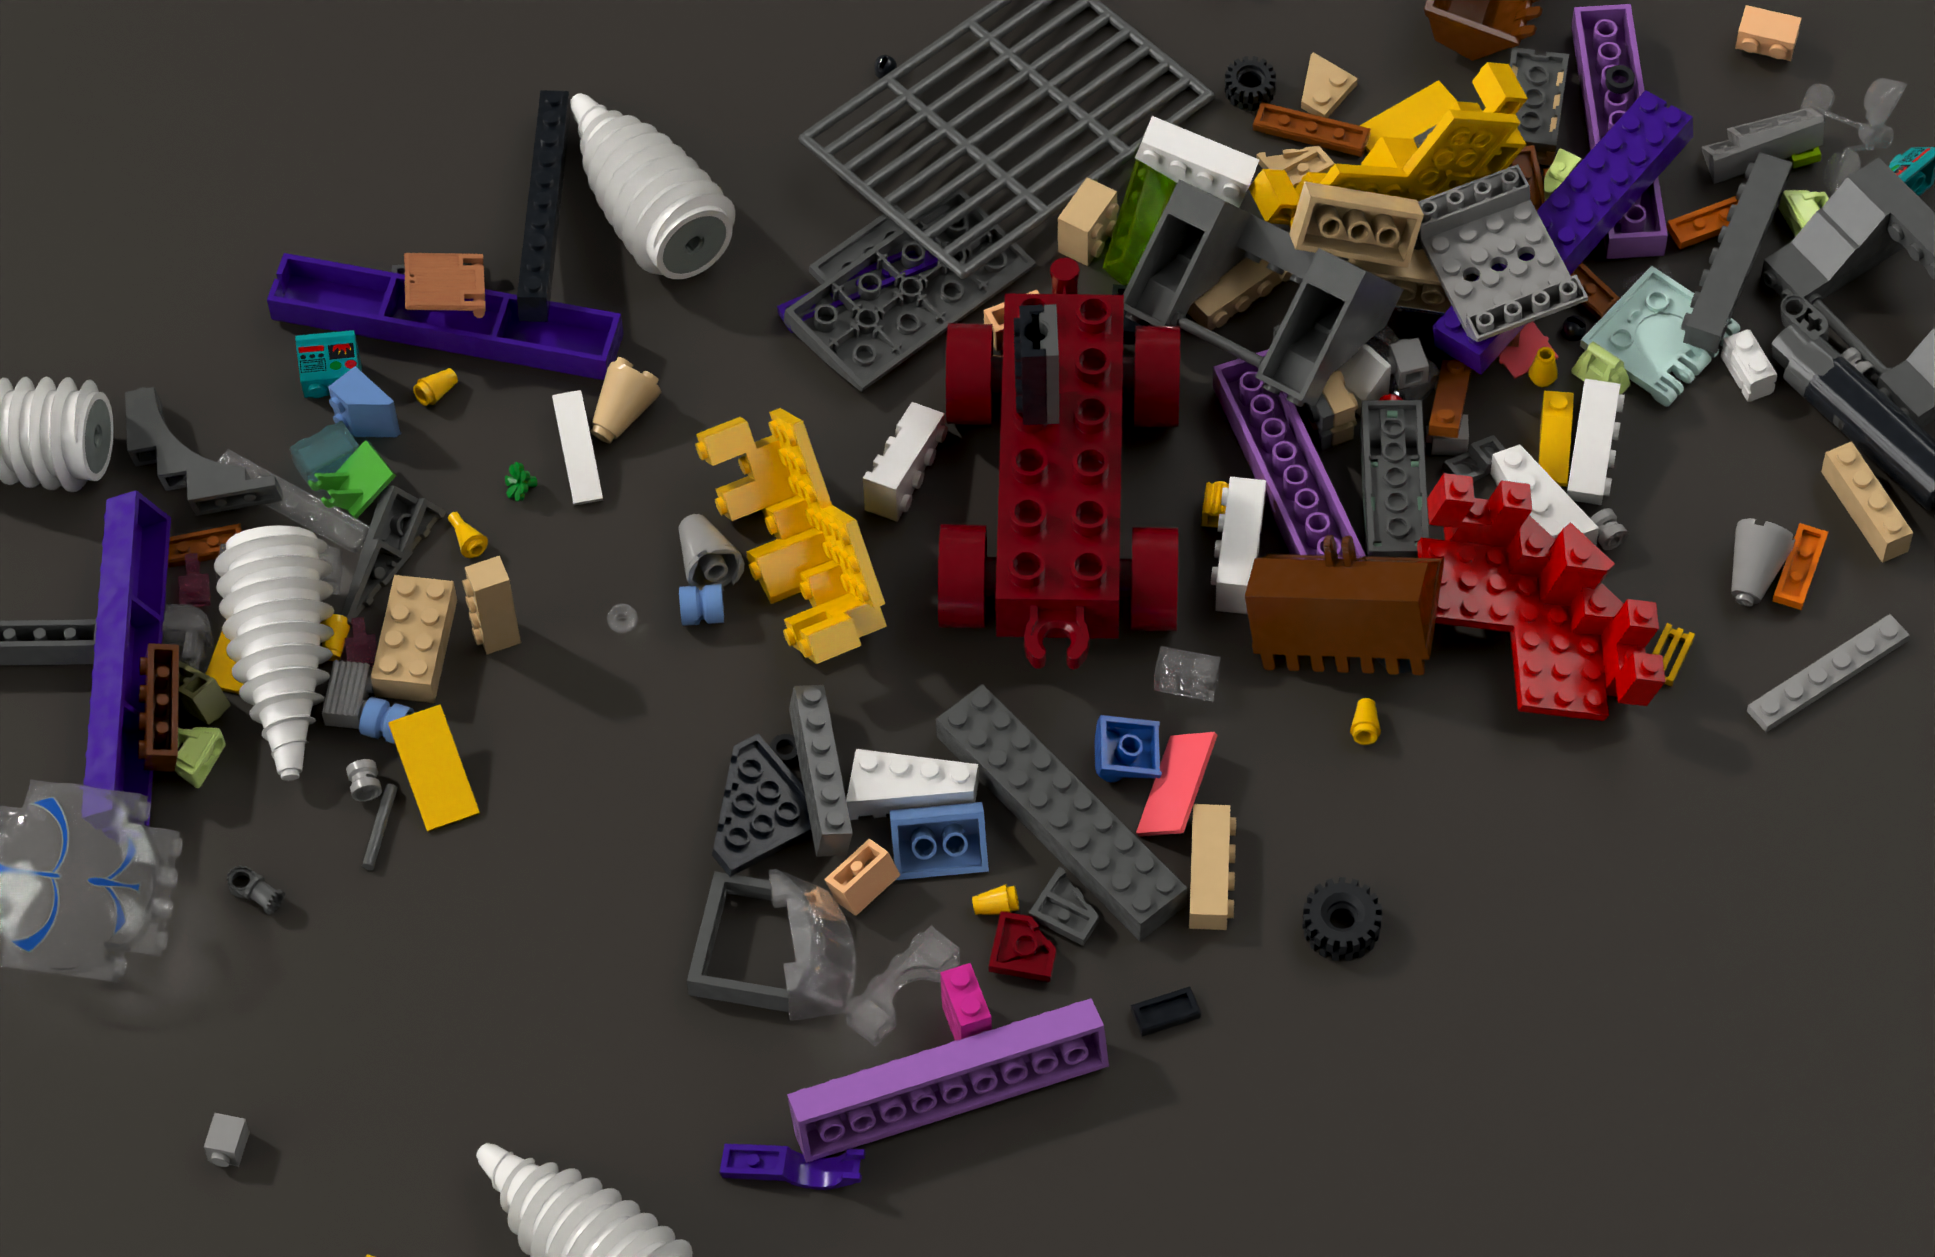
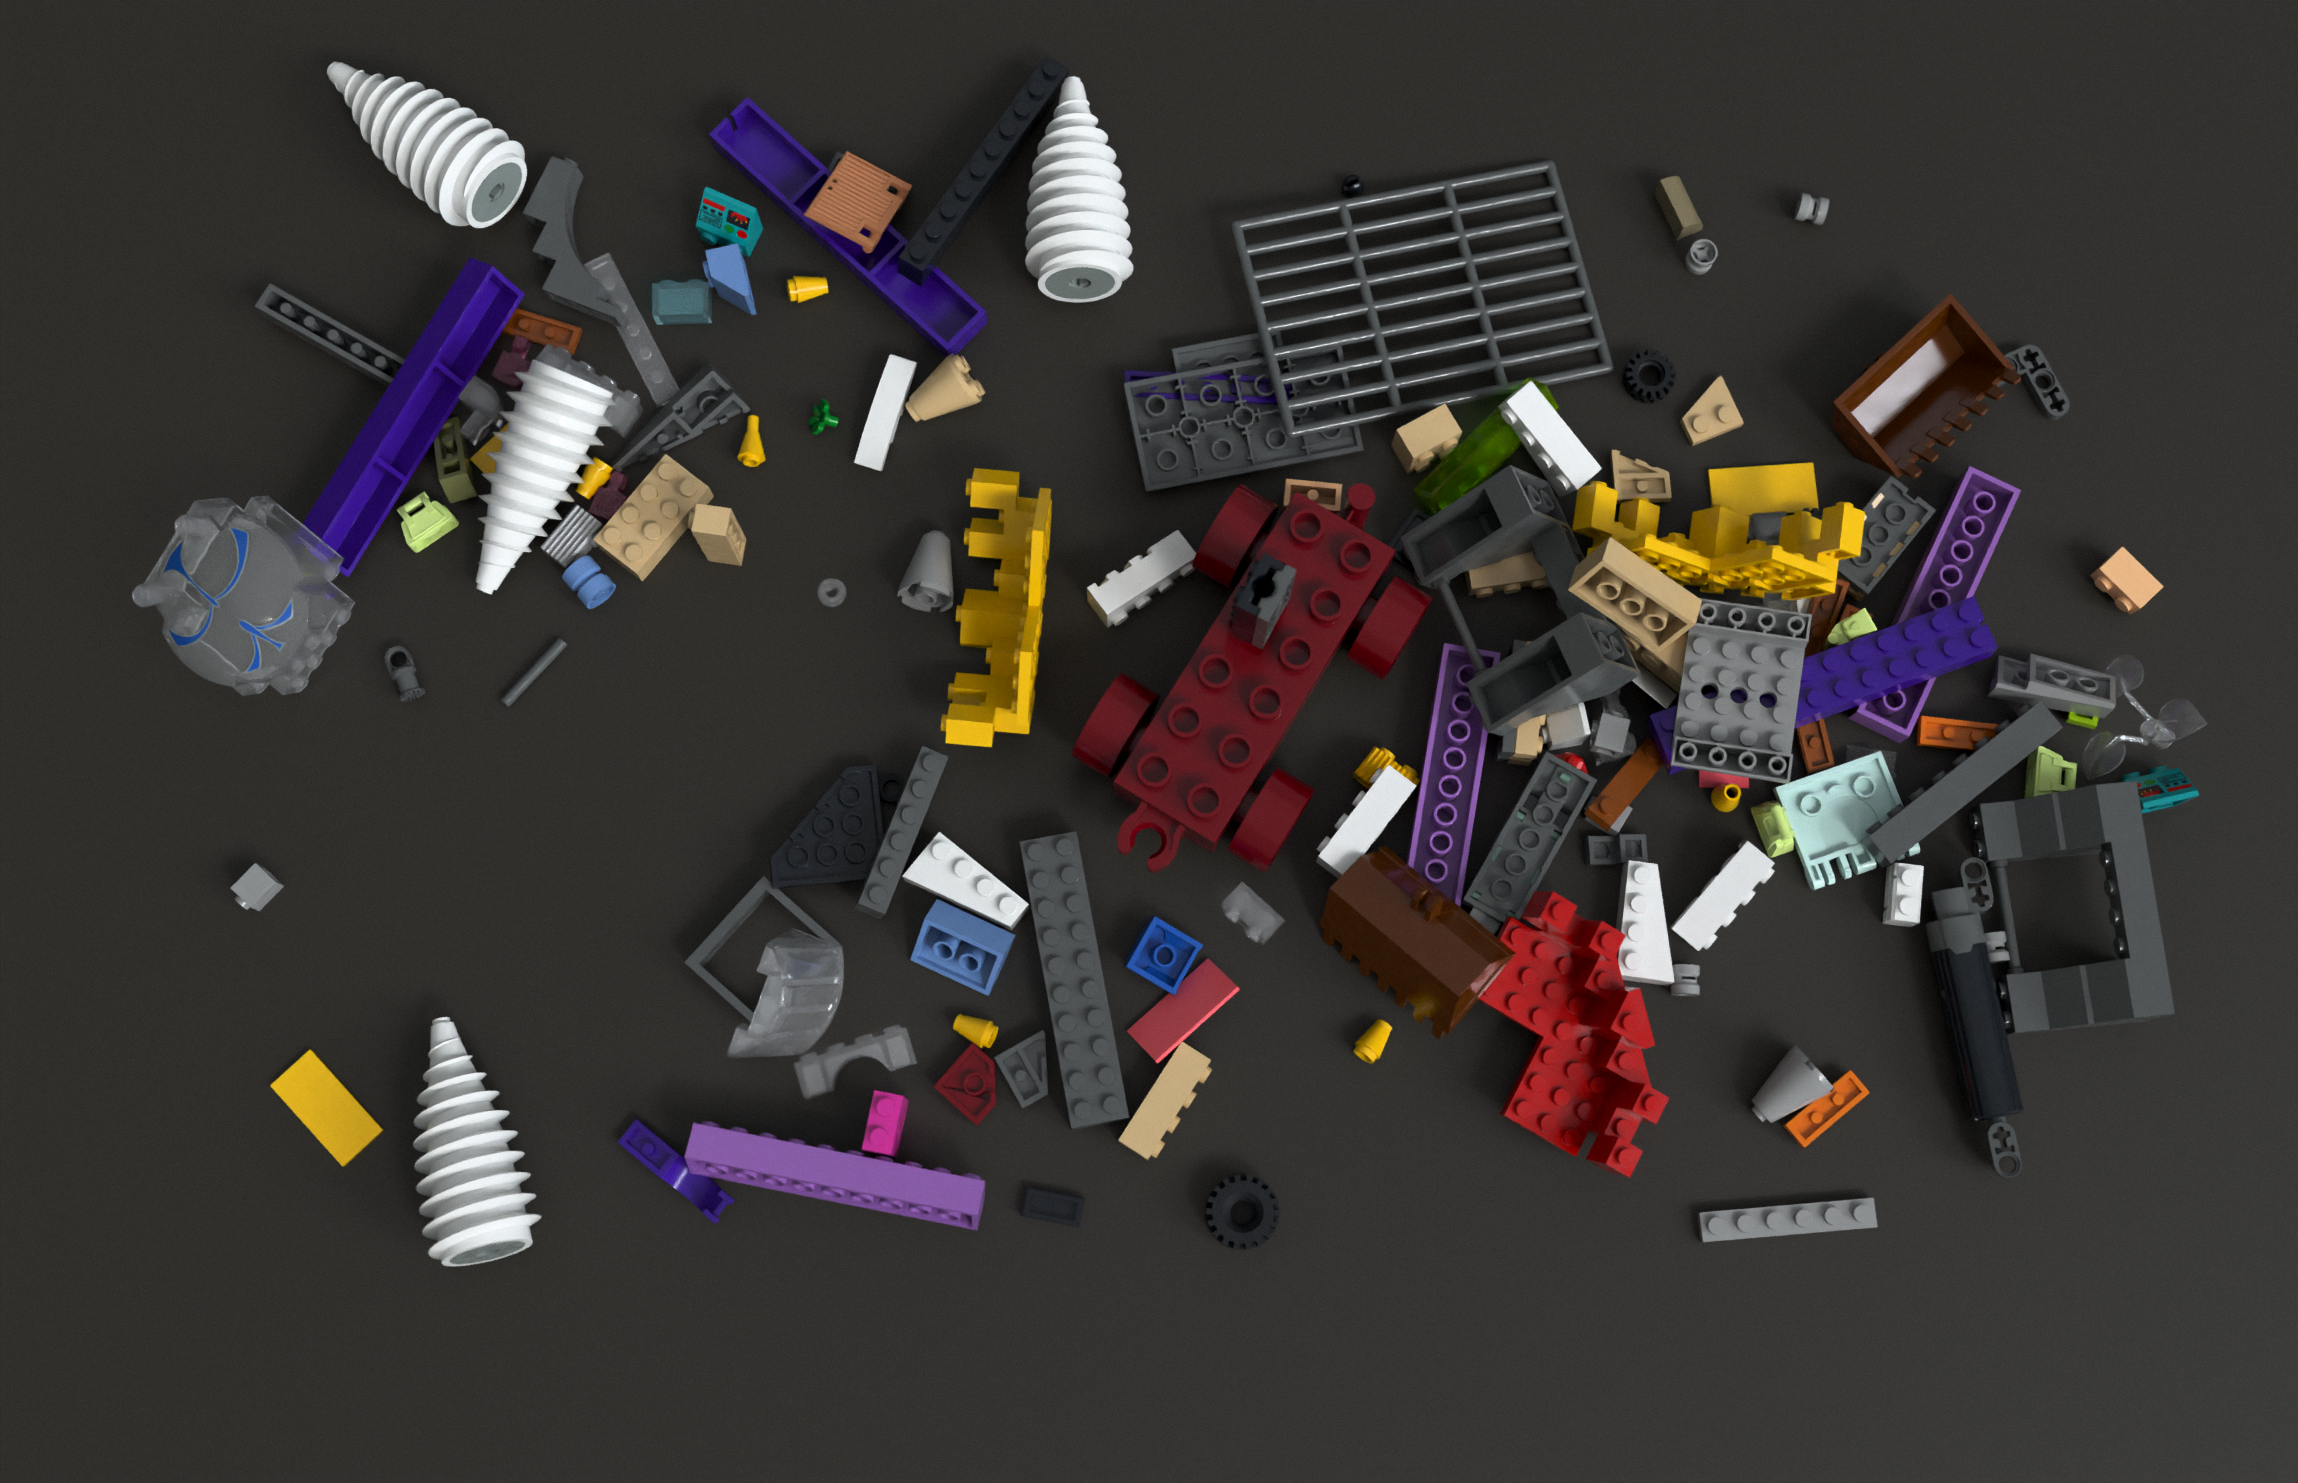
camera: 25 degrees right, 20 degrees up
reddish brown brick [138,643,179,772] -> none
bright green plate [308,440,396,519] -> none
light grey wheel [346,759,382,801] -> none
yellow piece [388,704,480,832] -> none
medium blue wheel [679,584,724,626] -> none
light nougat brick [824,839,900,916] -> none
dark orange tile [1253,102,1371,157] -> none
yellow slope [1538,391,1574,487] -> none
black piece [1605,65,1635,94] -> none
yellow tile [1652,623,1695,687] -> none
tan brick [1821,441,1913,563] -> none

